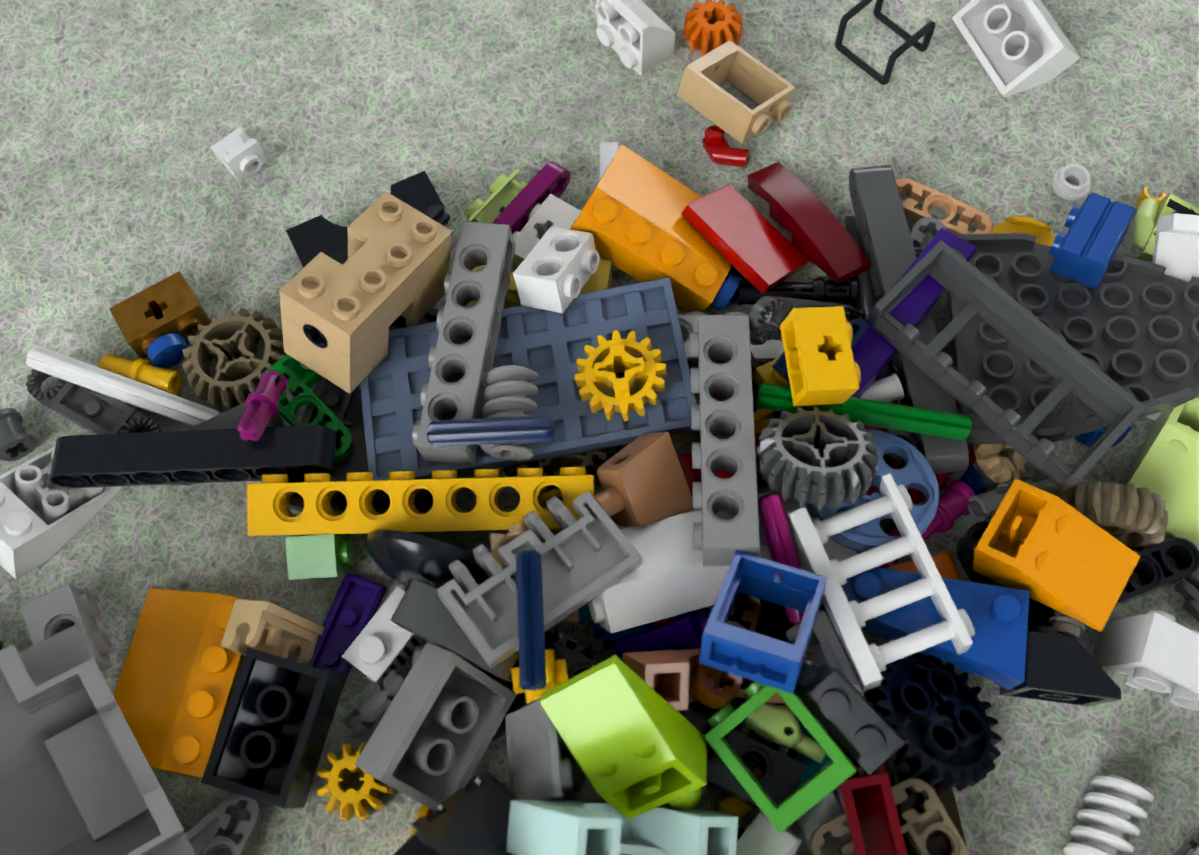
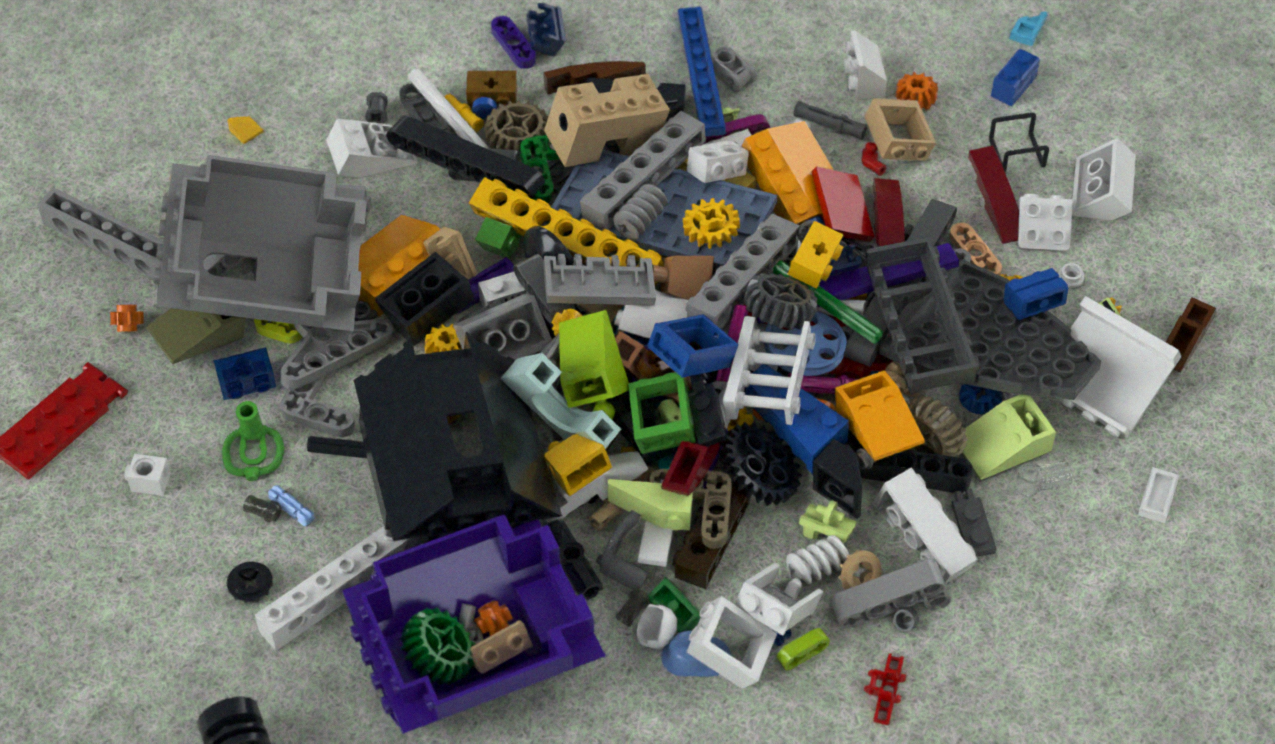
camera: 30 degrees right, 15 degrees down
white bracket [211,127,268,182] -> none
magenta axle [237,370,288,442] -> none
dark blue axle [427,415,555,447] -> none
dark blue axle [516,550,546,691] -> none
none -> dark grey plate [355,301,377,321]
none -> dark purple beam [491,16,536,69]
none -> dark blue hinge [526,3,566,56]
none -> reddish brown slope [543,61,646,95]
none -> blue tile [678,6,726,137]
none -> light grey piece [713,47,757,93]
none -> dark grey pin [793,101,868,140]
none -> yellowish green hips [799,500,857,544]
none -> tan gear [838,550,882,590]
none -> dark red slope [968,145,1019,244]
none -> white bracket [1017,194,1072,251]

